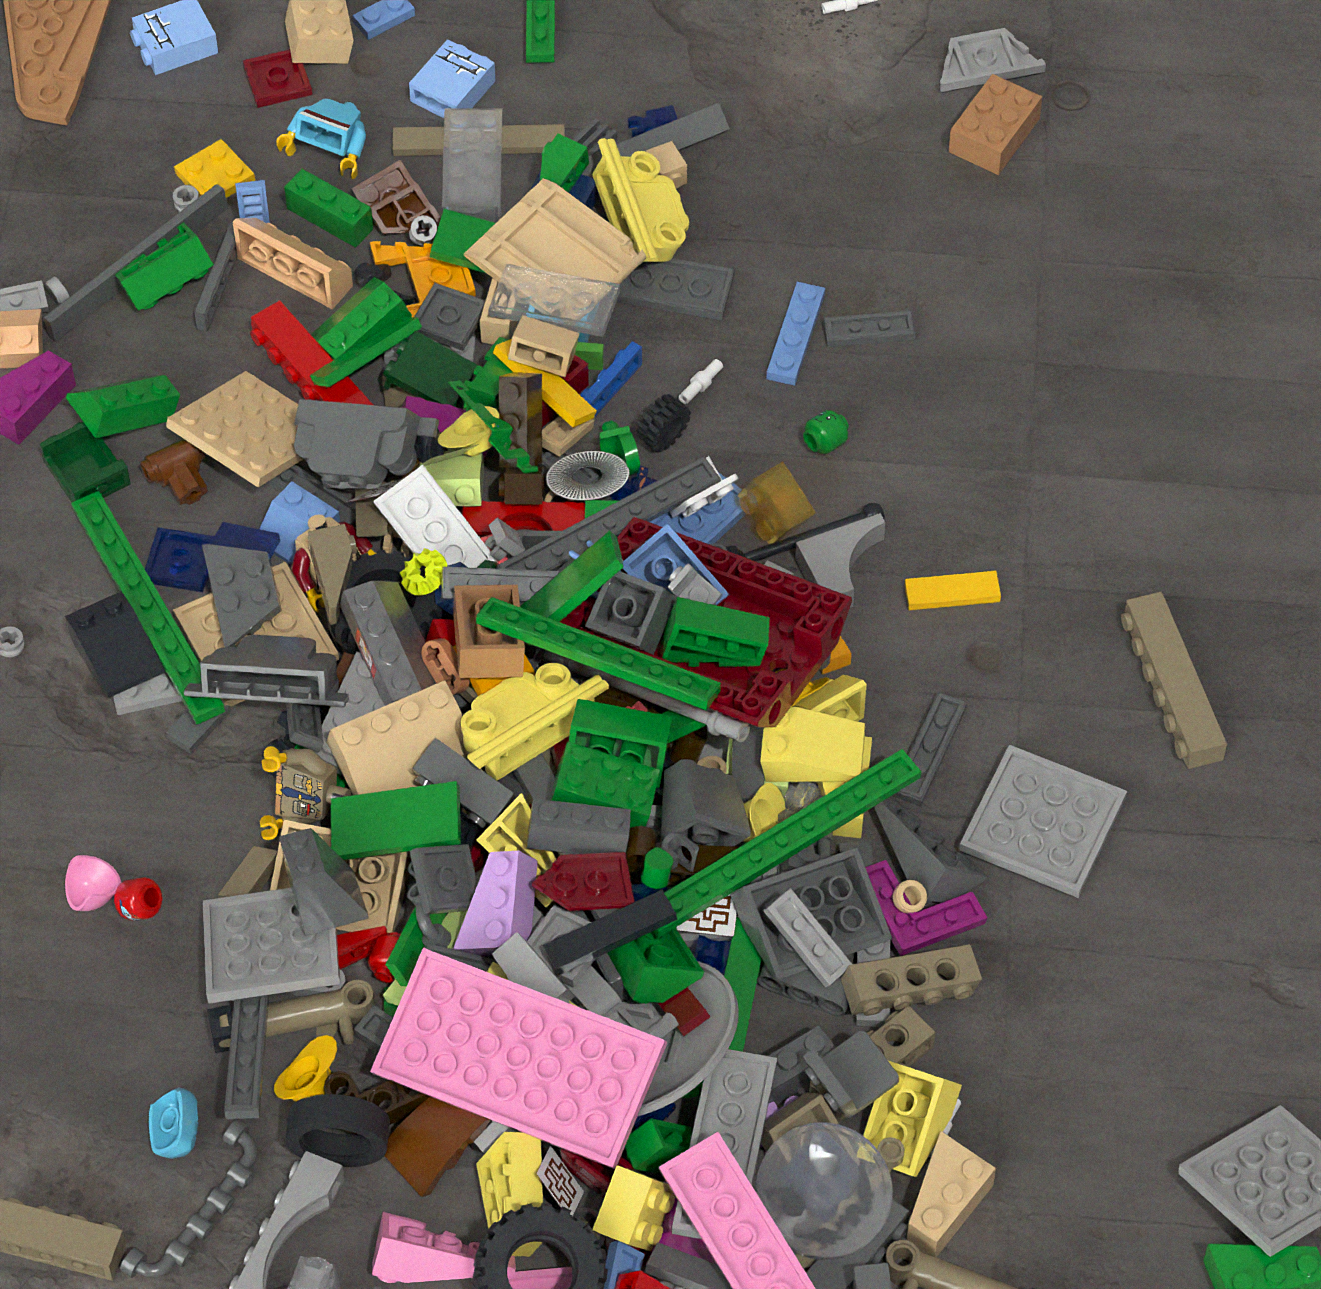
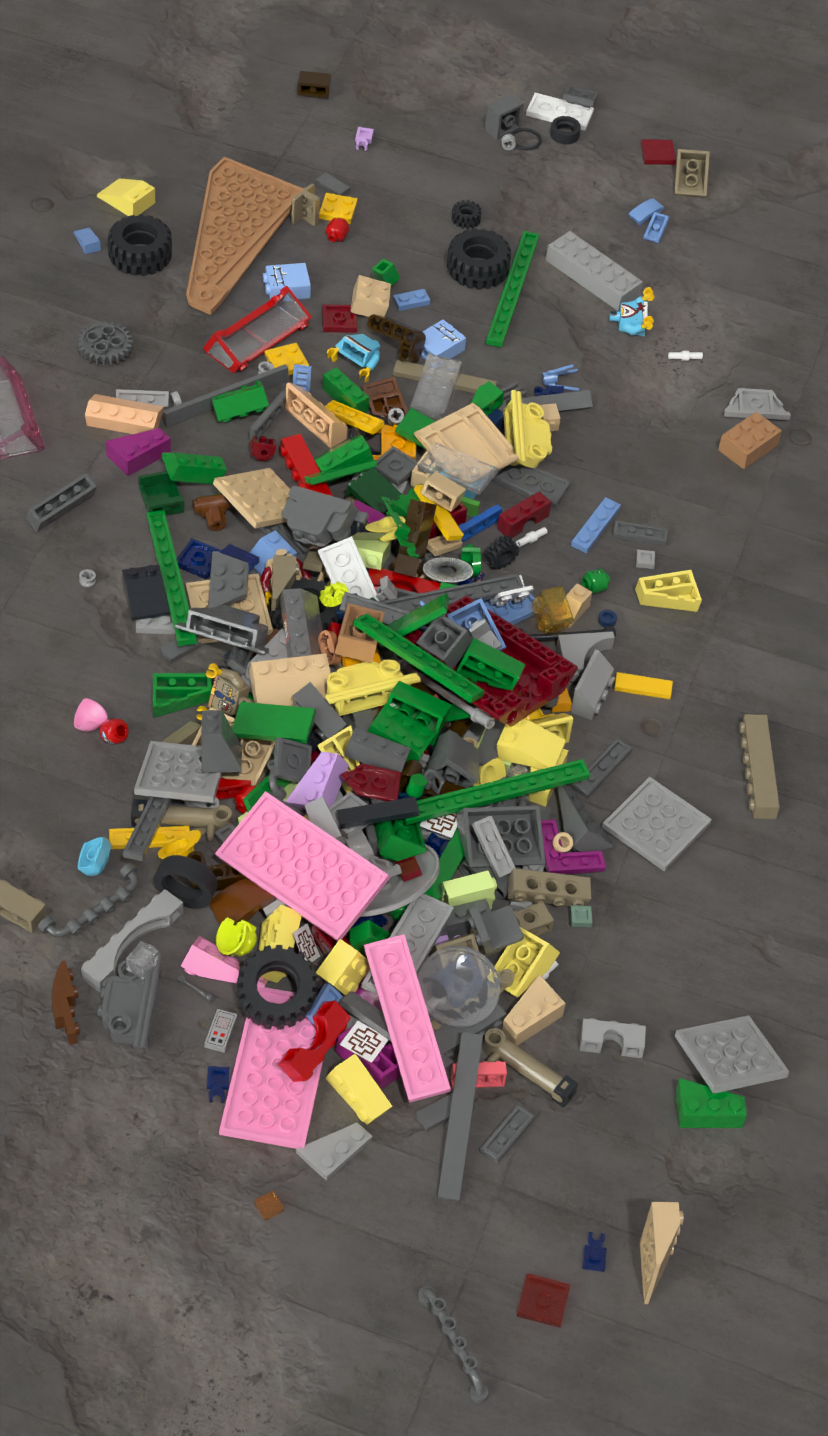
camera: 10 degrees right, 5 degrees down
none -> yellow tile [109,826,190,849]
none -> green wedge [153,673,211,718]
none -> clear windscreen [203,286,312,373]
none -> neon yellow helmet [216,917,257,957]
none -> dark red hand [249,436,276,461]
none -> yellow tile [324,400,385,435]
none -> dark brown beam [367,314,426,363]
none -> yellowish green brick [440,871,497,909]
none -> dark red arch [497,491,551,539]
none -> medium blue plant [542,364,579,391]
none -> tan slope [554,584,592,628]
none -> sand green plate [570,906,592,927]
none -> light grey slope [571,649,615,720]
none -> light grey arch [579,1018,646,1058]
none -> dark blue tile [598,610,617,628]
none -> light yellow wedge [635,570,702,612]
none -> light grey tile [636,550,655,569]

